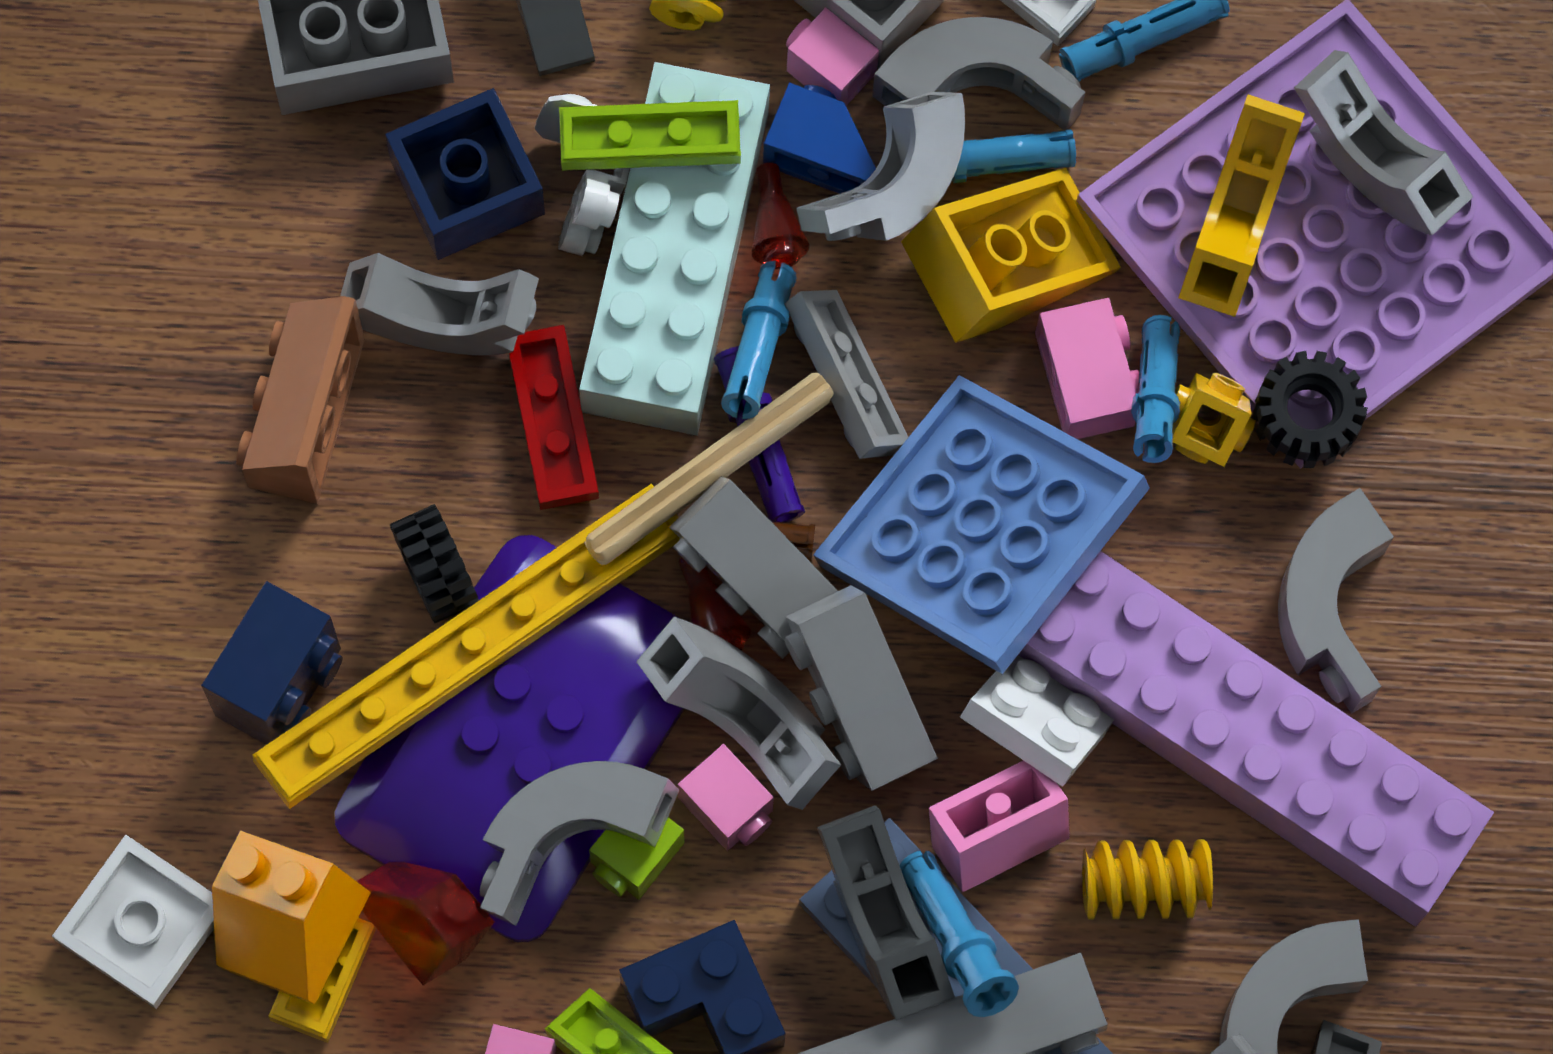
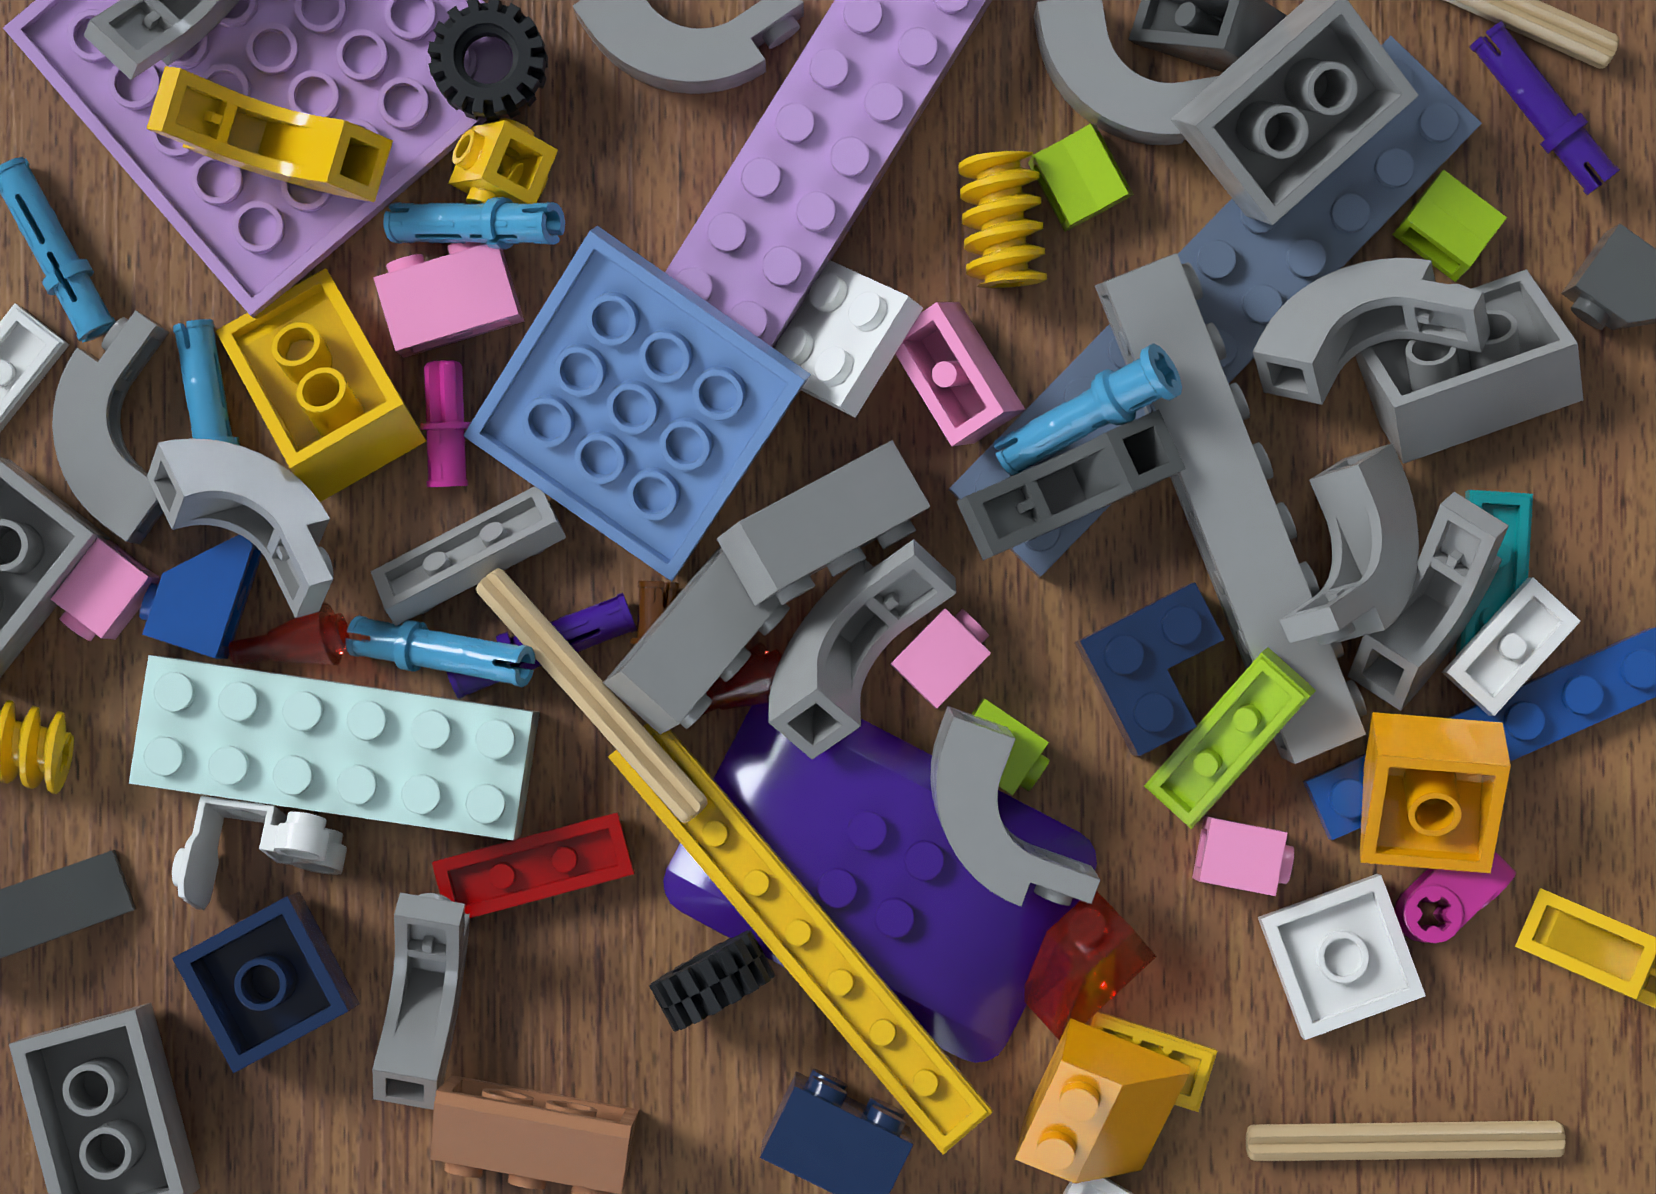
camera: 90 degrees left, 15 degrees up
lime tile [559,100,741,171] -> none
none -> dark pink axle [420,360,471,487]
none -> lime piece [1028,123,1134,232]

